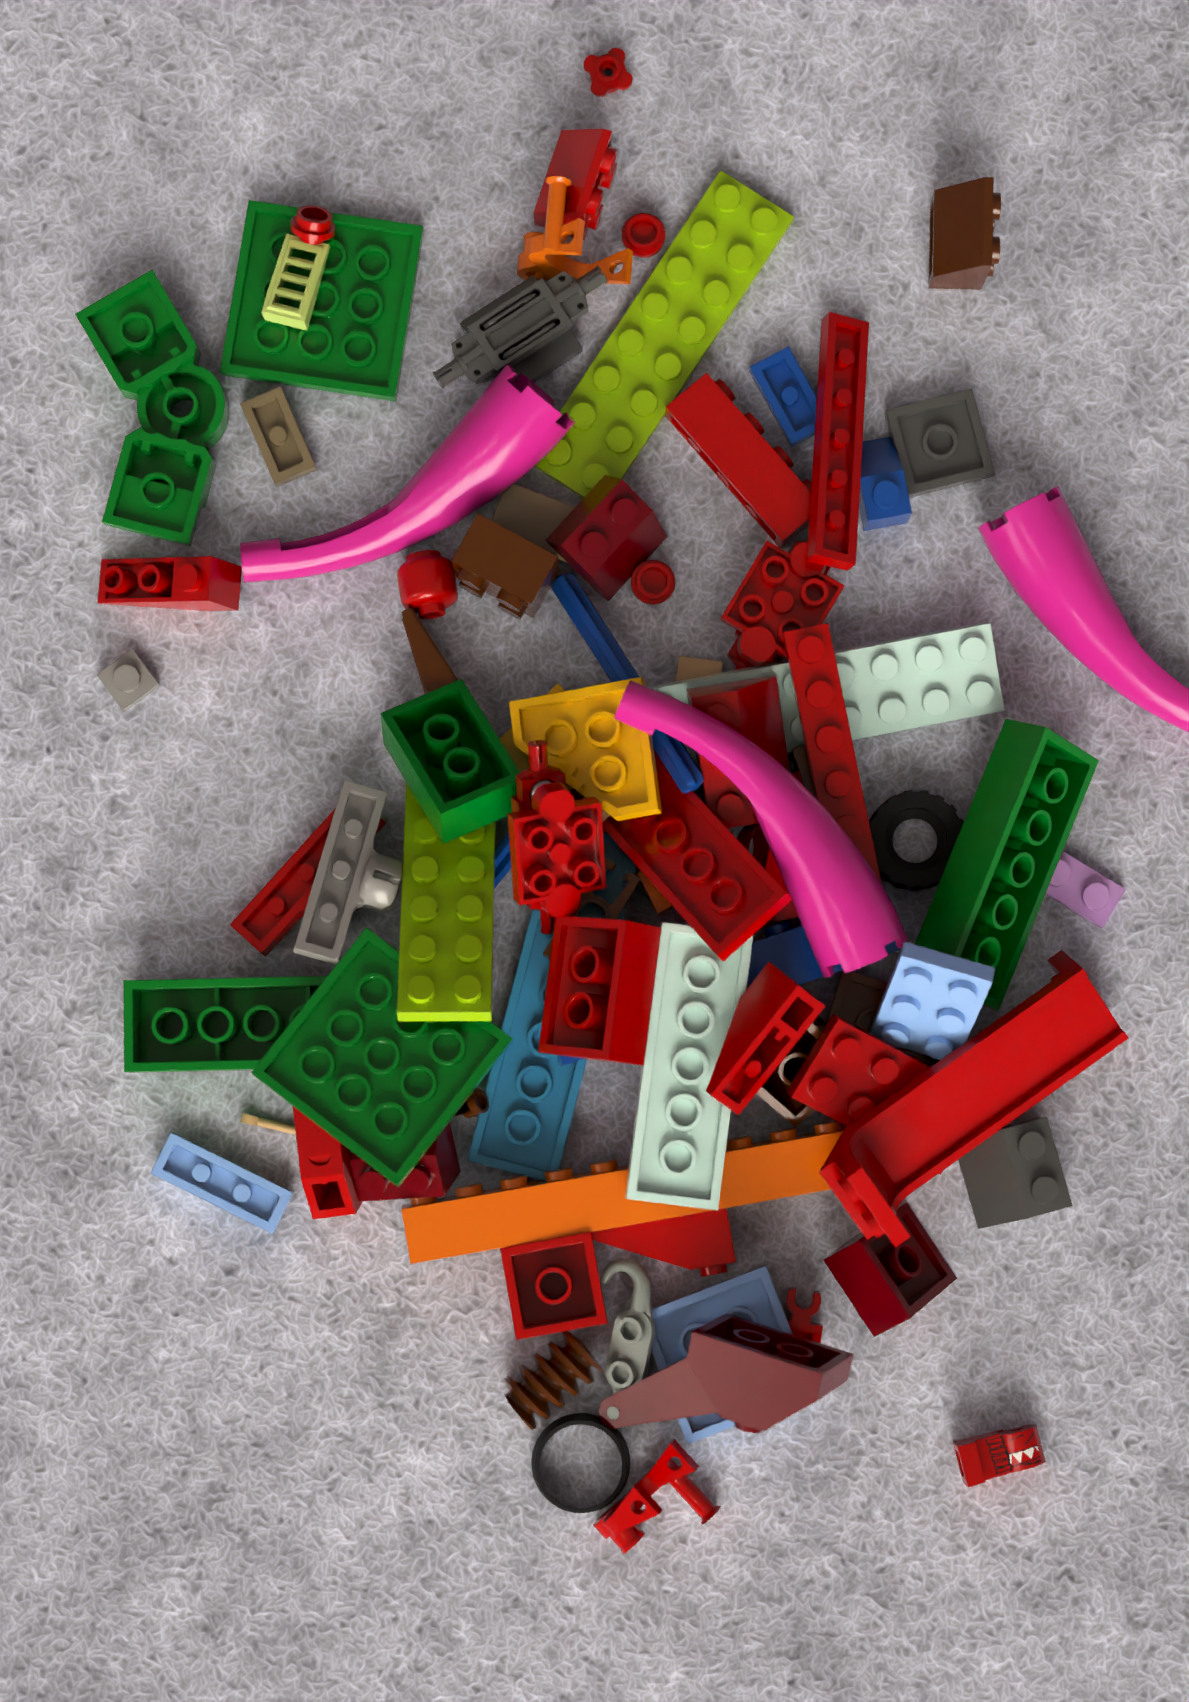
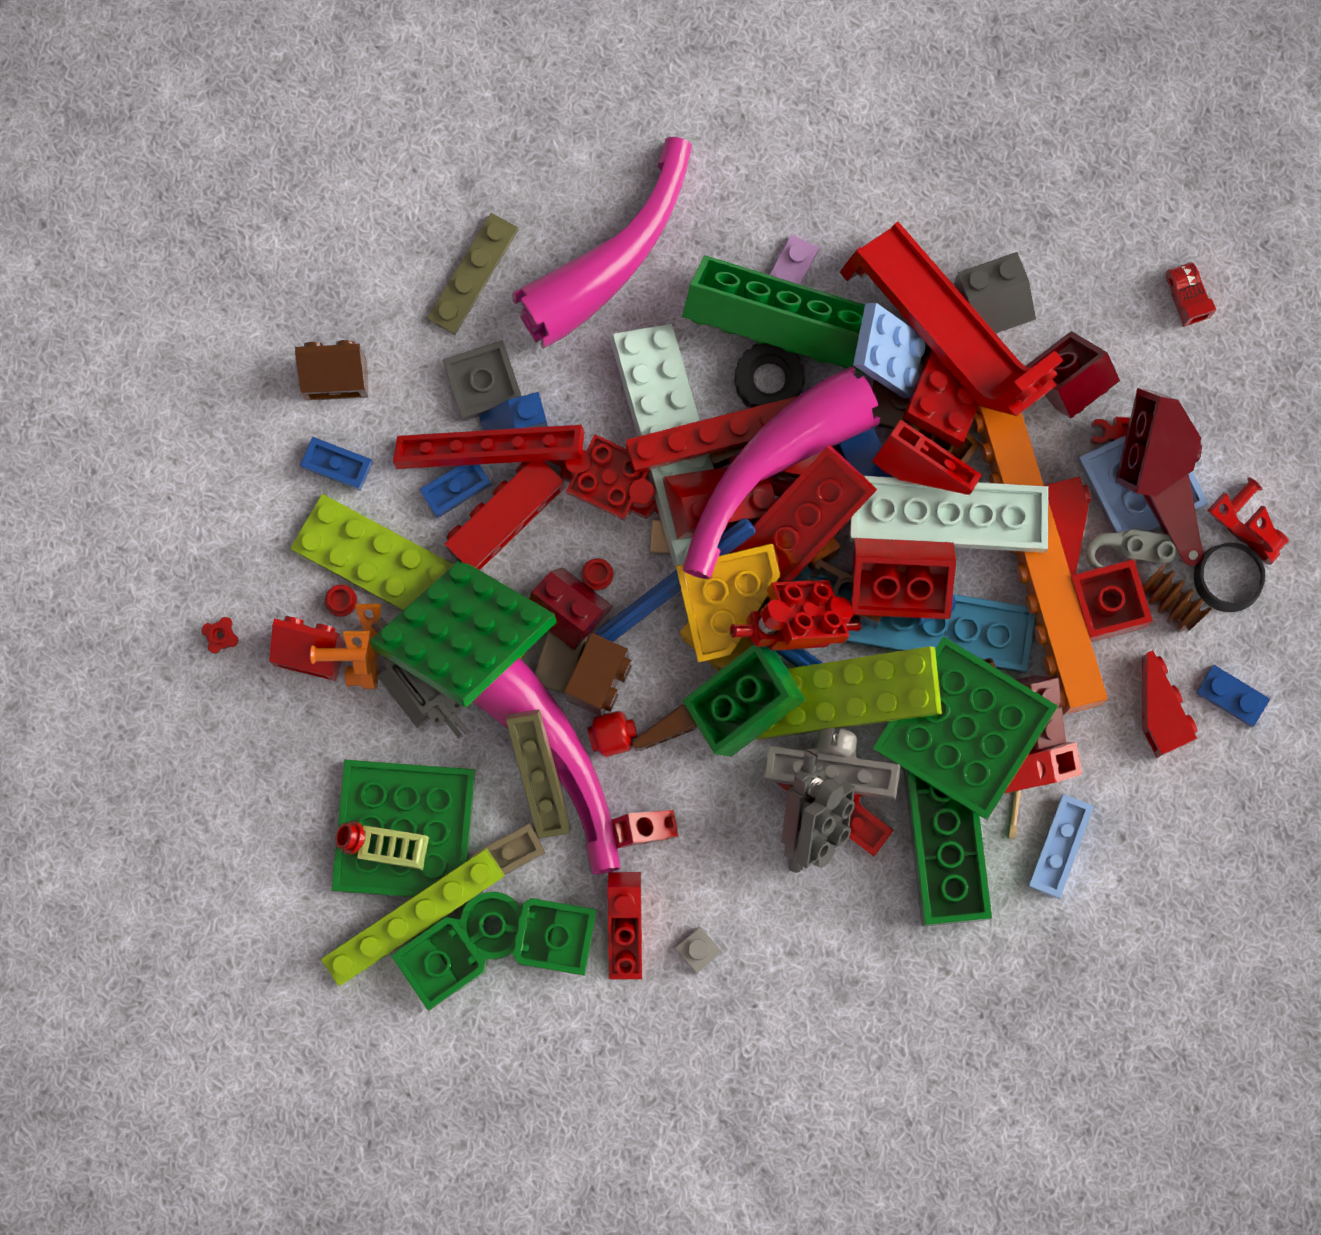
camera: 95 degrees left, 5 degrees down
none -> blue plate [300,436,373,491]
none -> lime plate [321,848,505,987]
none -> green plate [370,560,557,708]
none -> olive plate [427,213,519,335]
none -> olive plate [506,709,571,839]
none -> red leg [612,810,679,849]
none -> dark grey piece [781,748,855,873]
none -> red slope [1142,650,1198,758]
none -> blue plate [1196,665,1270,727]

